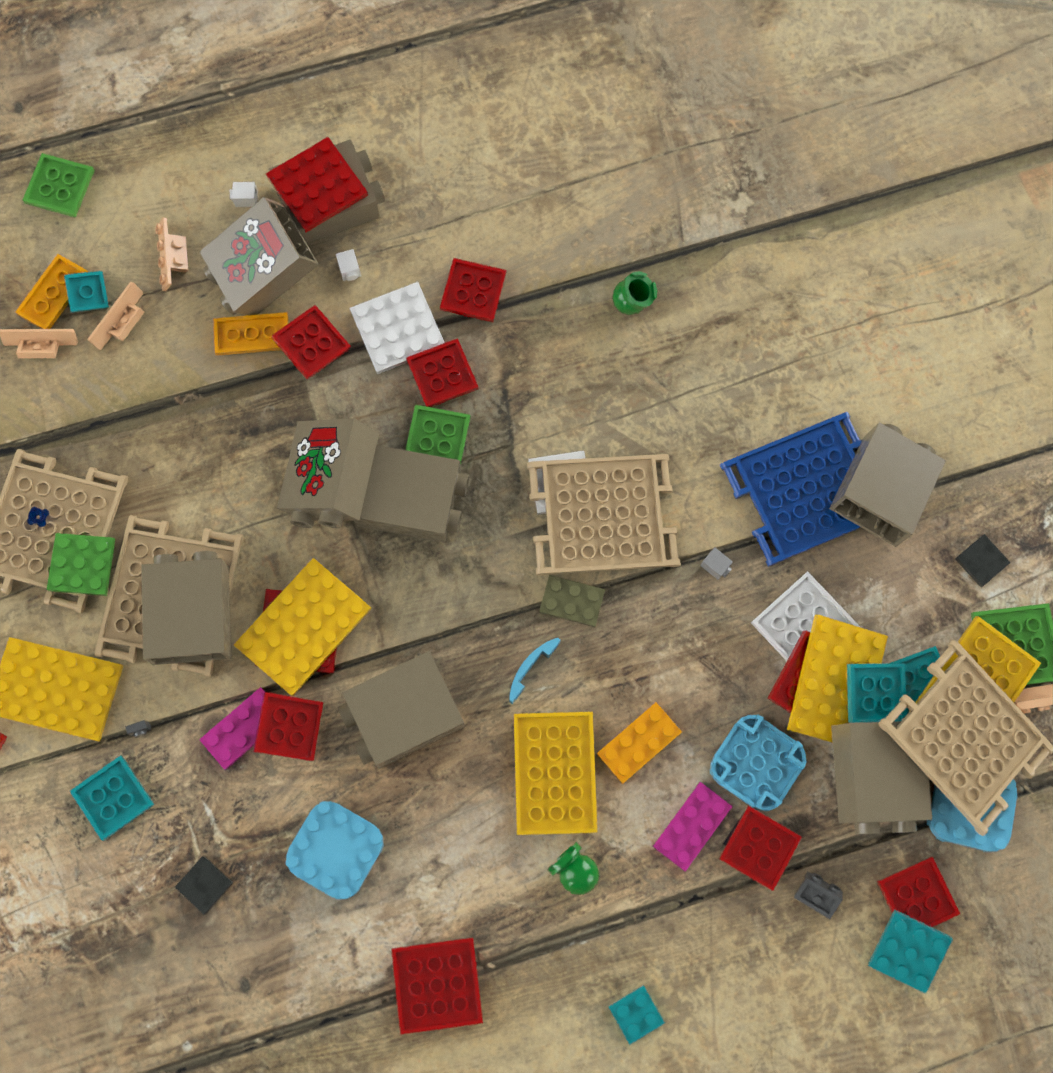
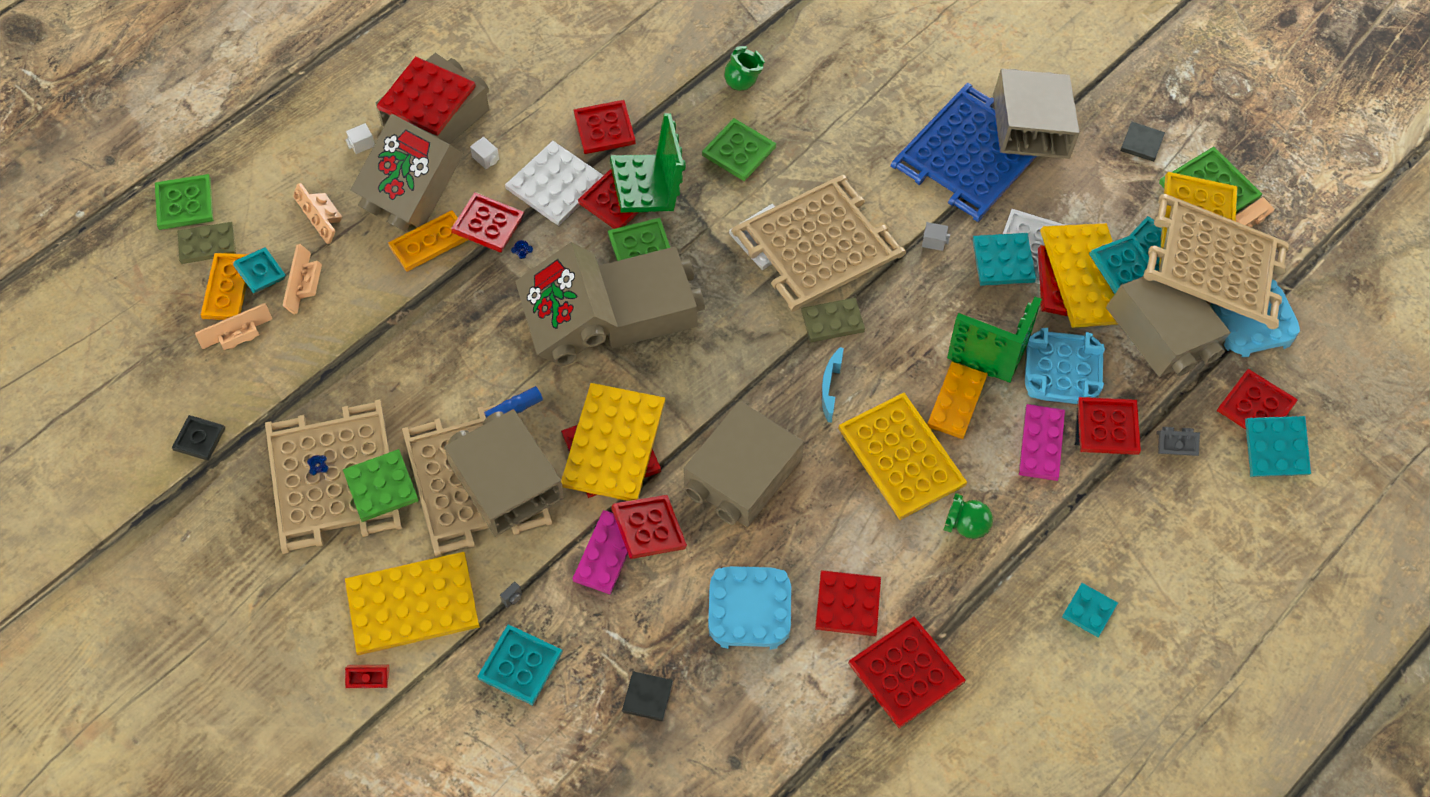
camera: 25 degrees left, 15 degrees down
none -> olive plate [177,222,236,264]
none -> blue axle [484,386,543,418]
none -> clear blue plate [511,240,533,259]
none -> green bracket [610,113,686,213]
none -> bright green plate [702,118,776,181]
none -> red plate [815,570,881,636]
none -> green bracket [947,296,1042,383]
none -> teal plate [972,233,1036,286]

